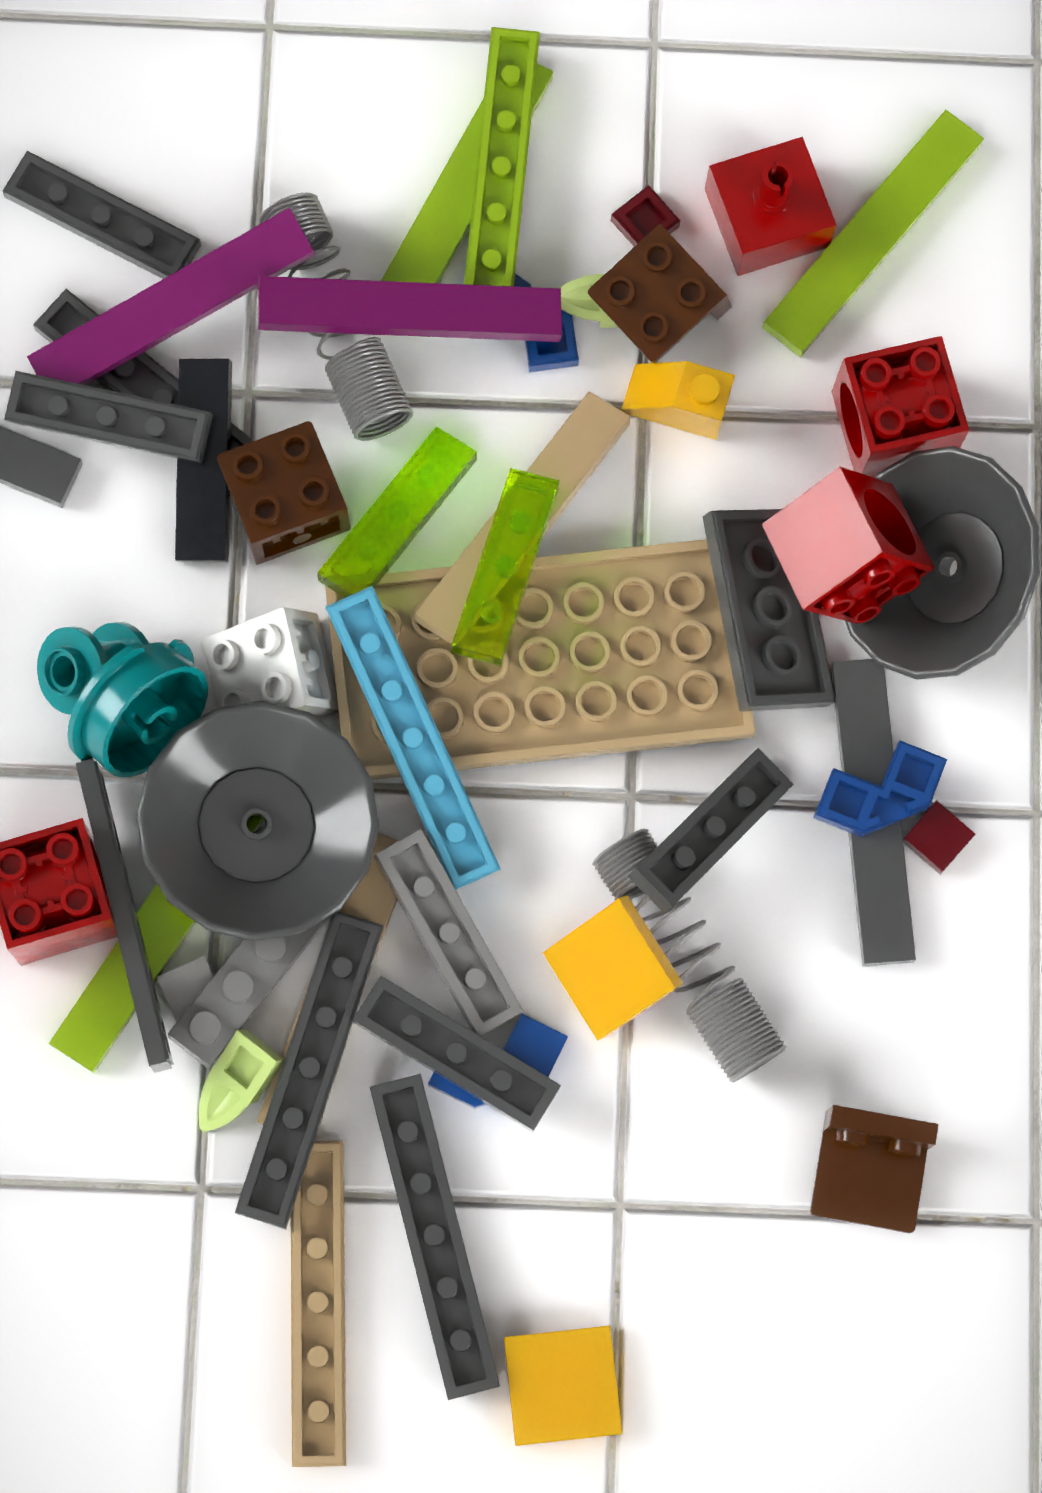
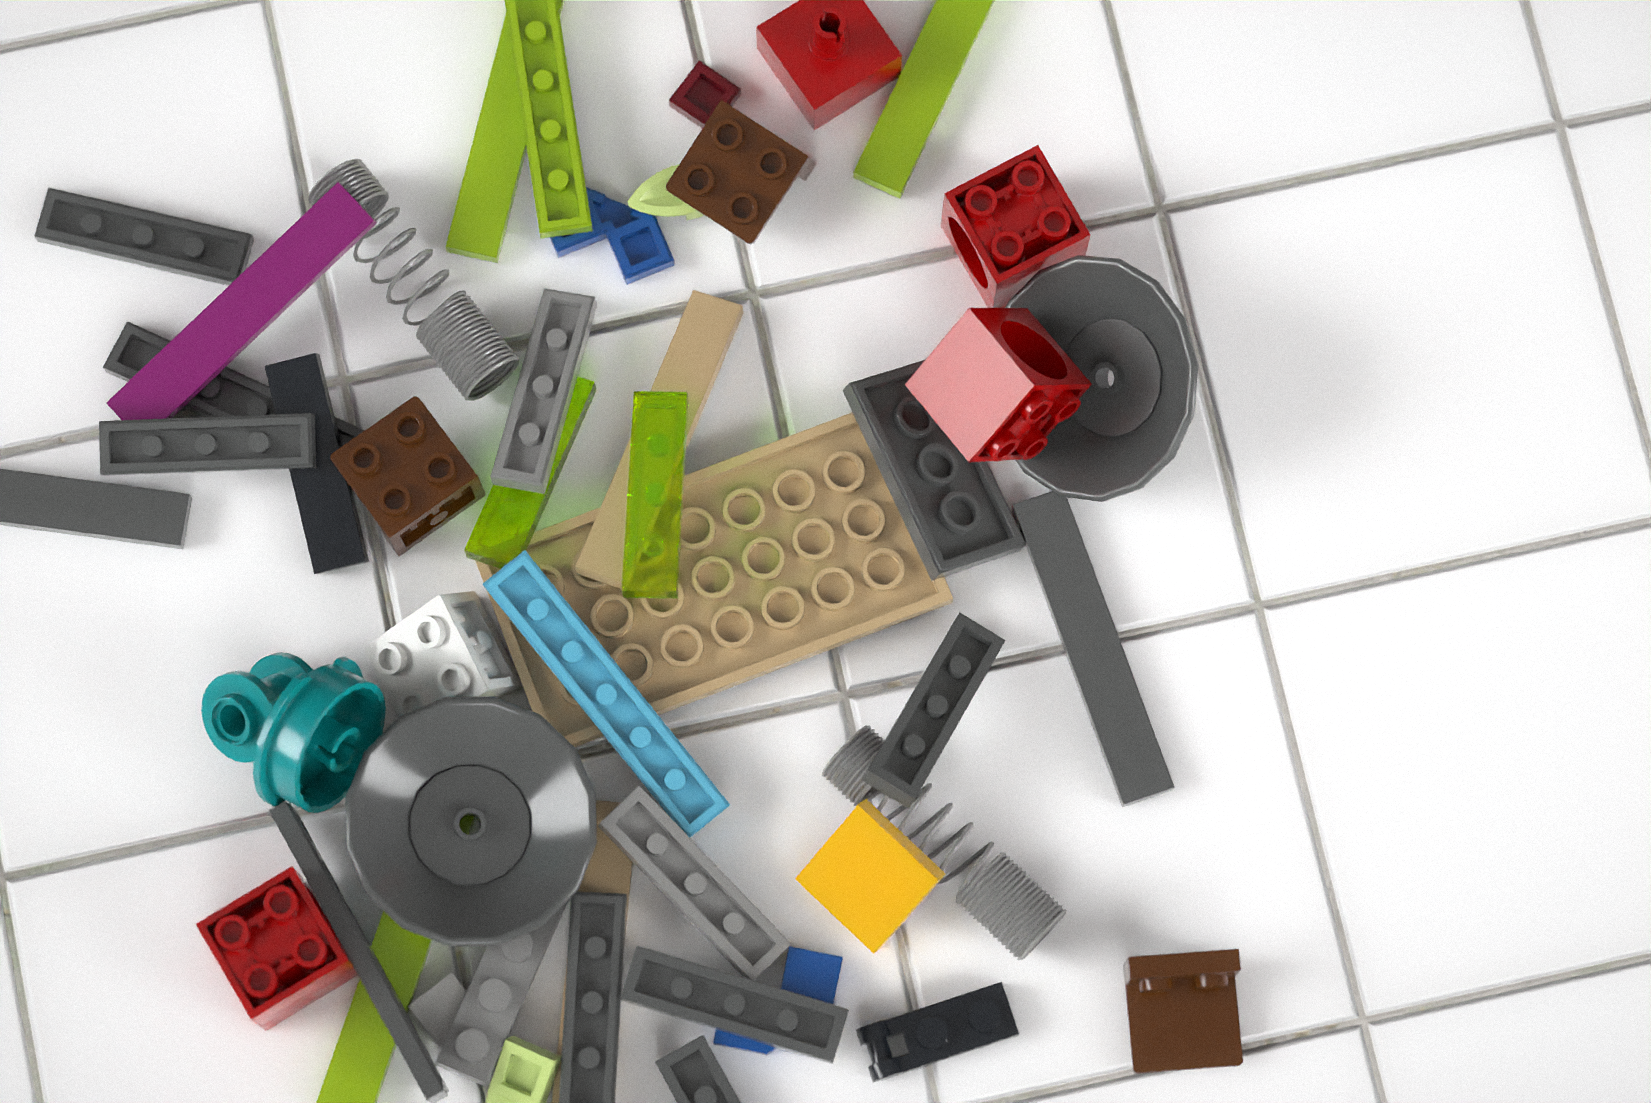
camera: 10 degrees left, 0 degrees up
magenta tile [257,276,562,342] -> none
yellow slope [621,361,735,440] -> none
blue tile [813,740,948,837] -> none
dark red tile [903,800,976,875] -> none
none -> light grey tile [490,288,597,494]
none -> black plate [855,982,1019,1083]

